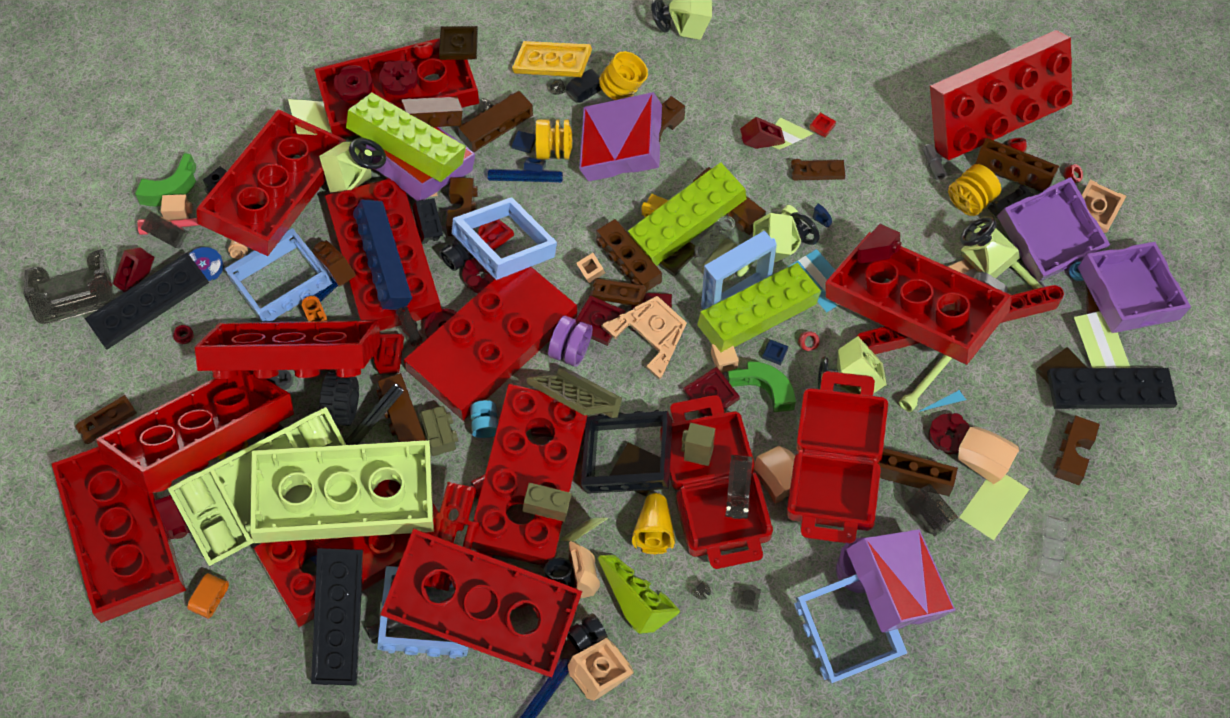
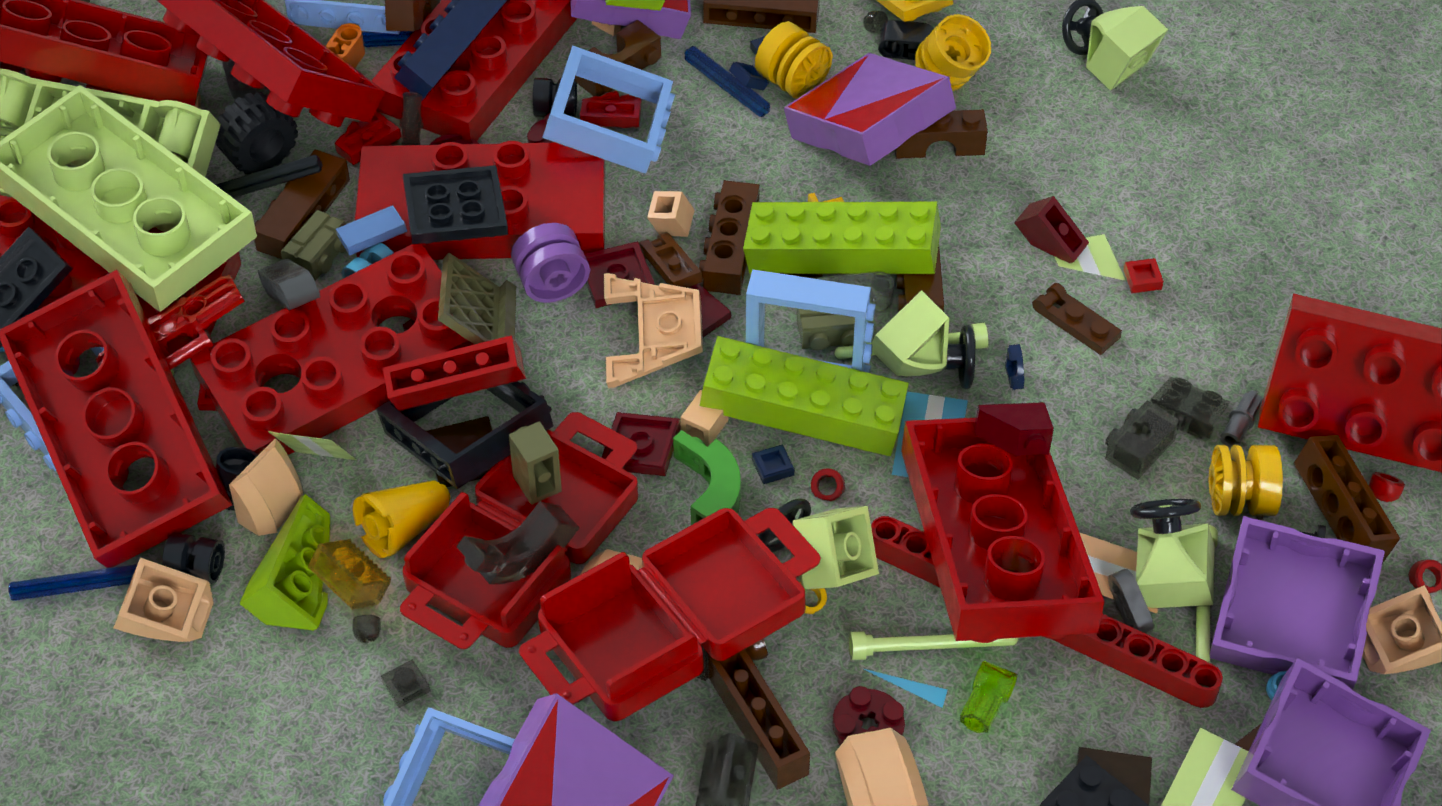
camera: 45 degrees right, 10 degrees down
black hinge [412,198,443,244] -> none
olive brick [522,483,572,522] -> none
none -> dark grey beam [257,258,320,311]
none -> clear yellow brick [308,539,391,610]
none -> medium blue tile [336,205,407,255]
none -> red brick [383,335,526,411]
none -> black plate [403,165,508,244]
none -> clear neon green piece [960,660,1018,734]
none -> clear smoke brick [1105,400,1180,480]
none -> clear smoke hinge [1148,377,1230,439]

